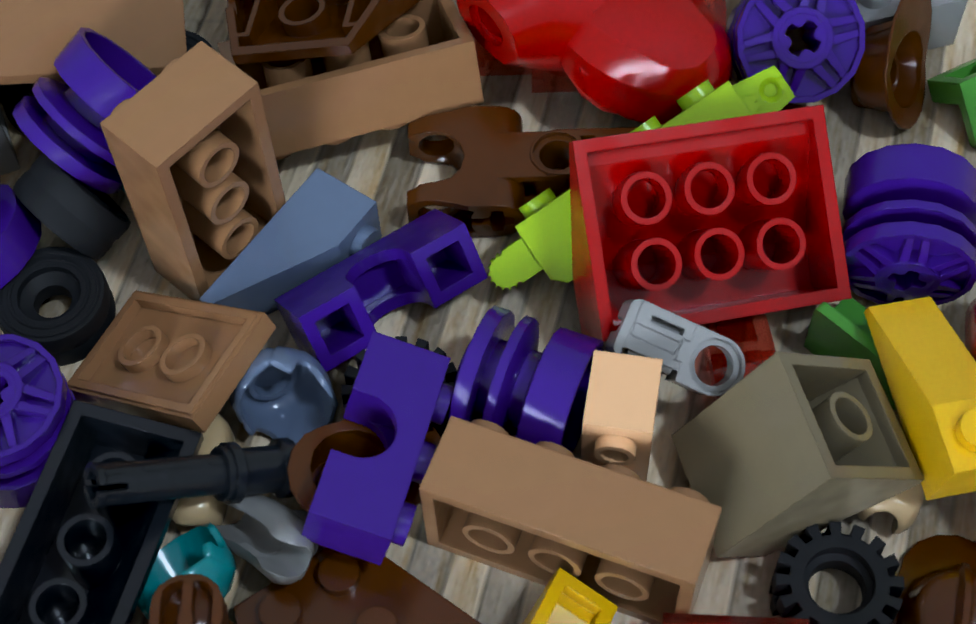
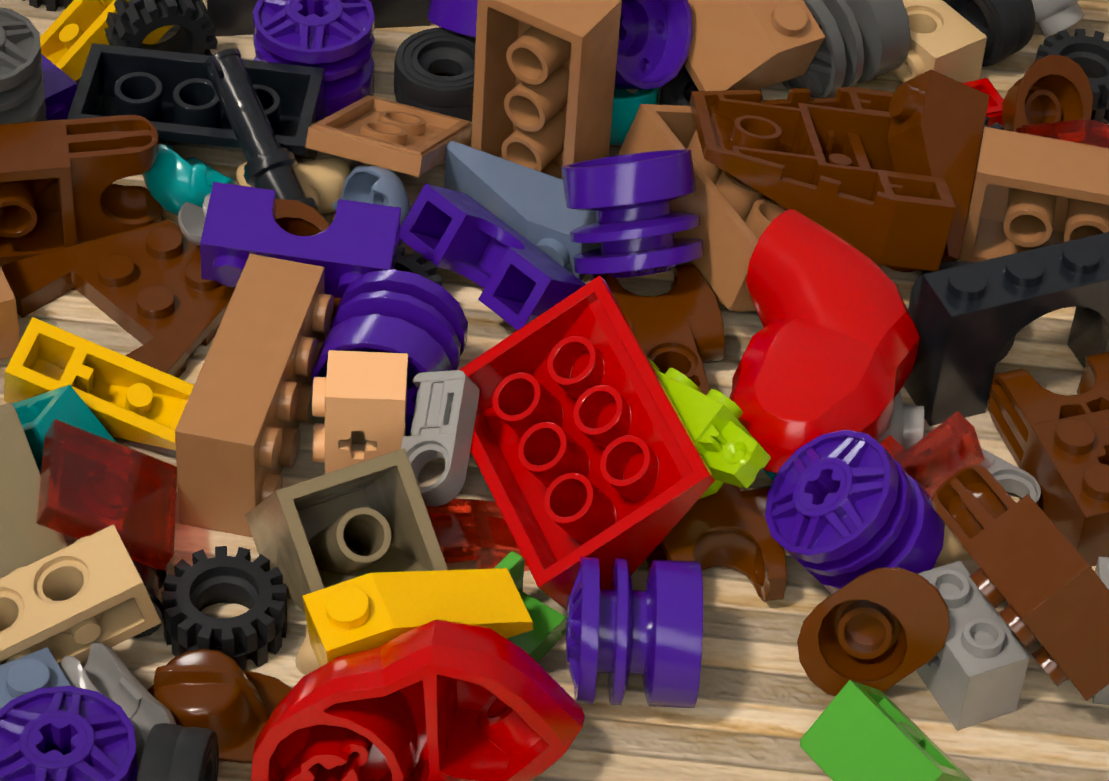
camera: 75 degrees right, 15 degrees down
none -> dark purple wheel [561,149,704,278]

